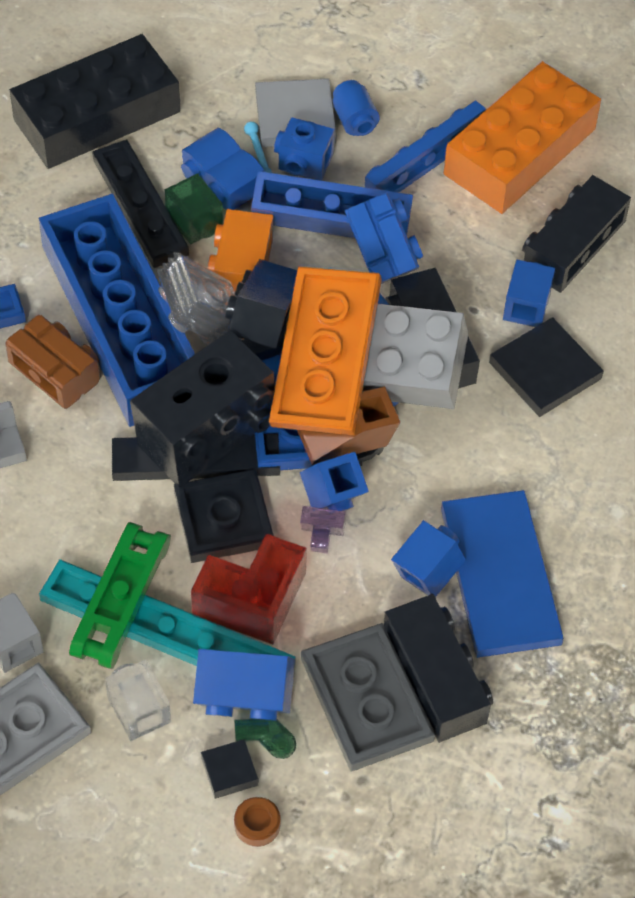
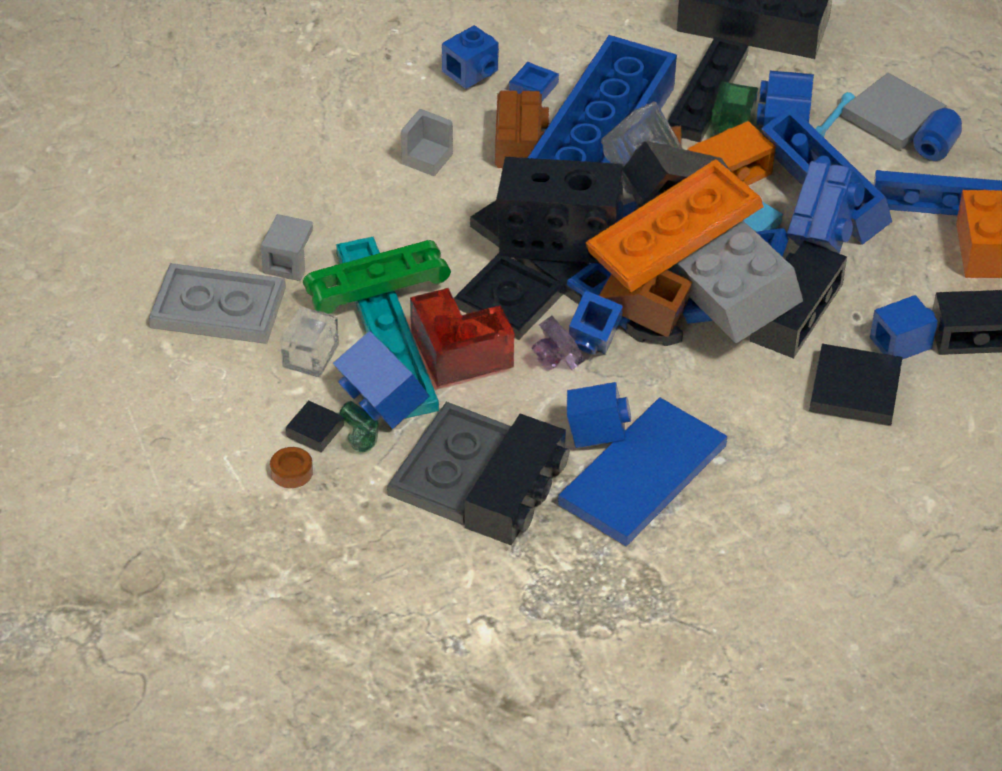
camera: 50 degrees right, 10 degrees down
blue brick [274,117,335,181] -> none

